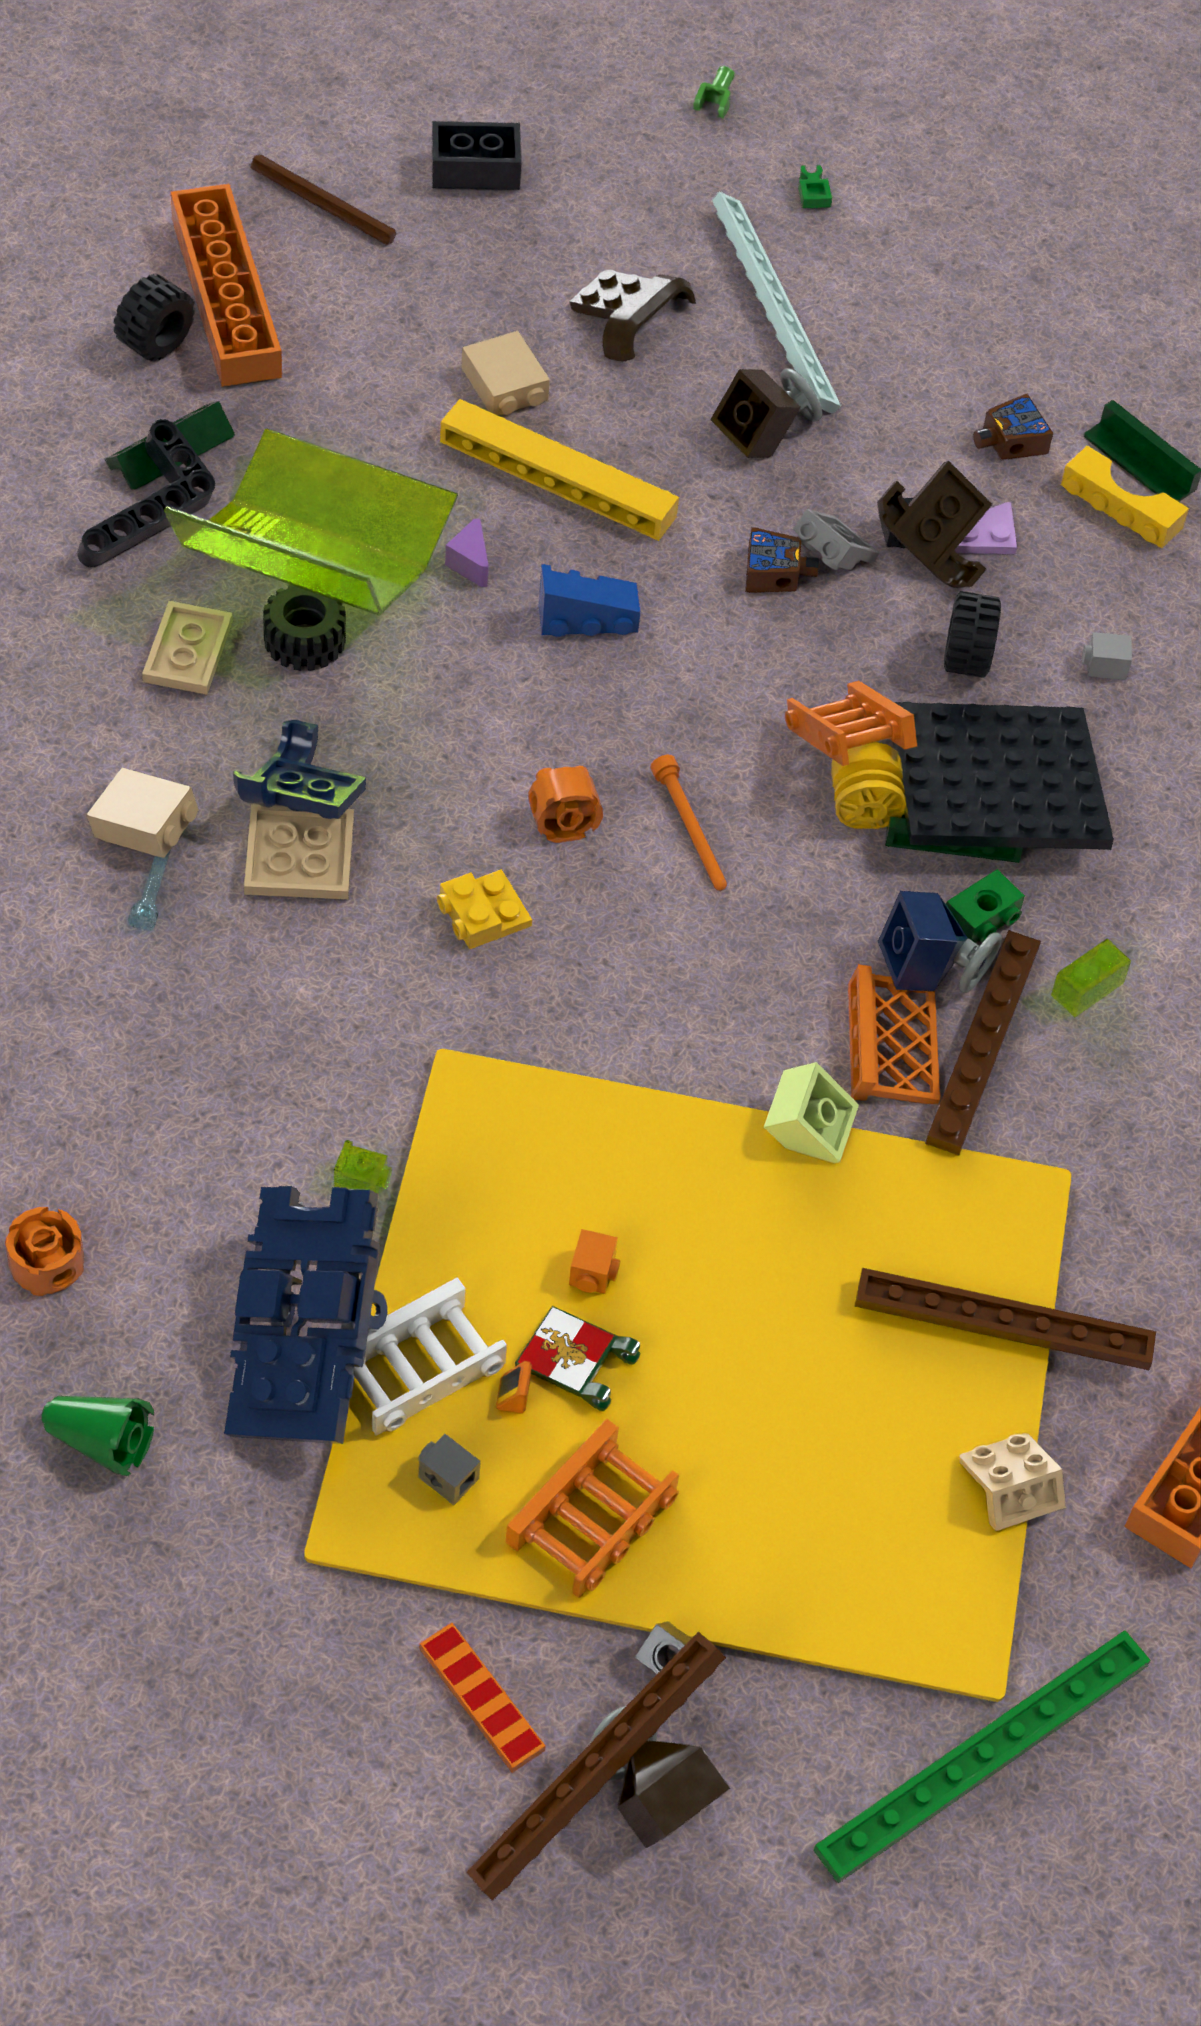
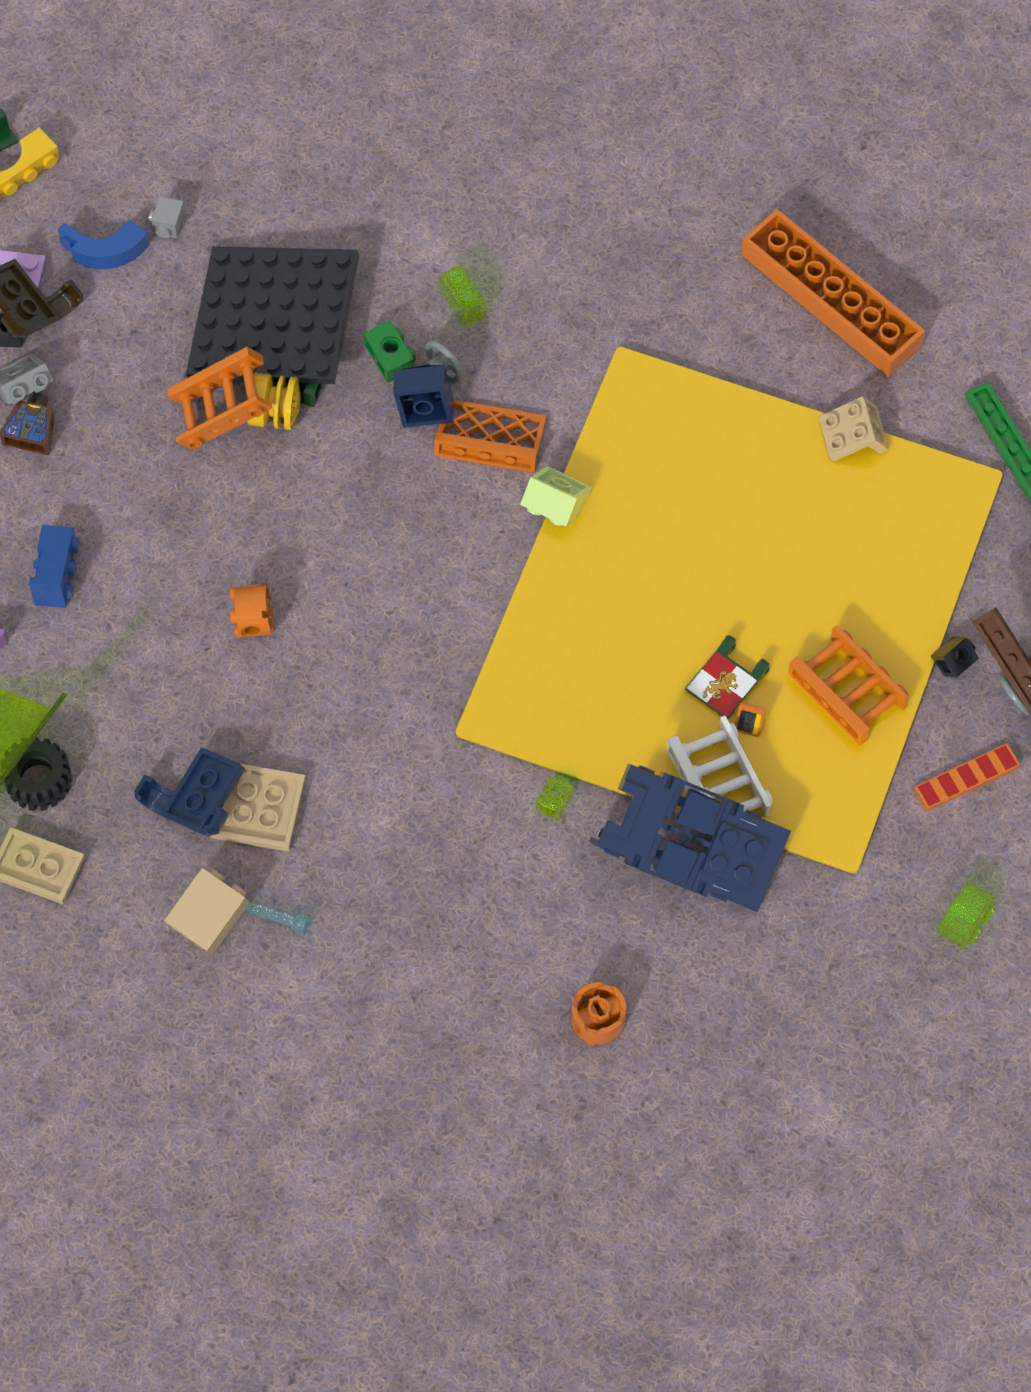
camera: 75 degrees left, 10 degrees up
green cone [41,1396,154,1476] -> none
dark grey brick [418,1434,481,1505] -> none
yellow plate [437,869,532,949] -> none
orange brick [569,1229,620,1294] -> none
orange piece [650,754,727,891] -> none
reddish brown plate [854,1268,1156,1370] -> none
reddish brown plate [925,930,1041,1155] -> none
black tyre [944,591,1001,678] -> none
none -> blue arch [58,220,150,269]
none -> clear neon green brick [937,881,996,949]

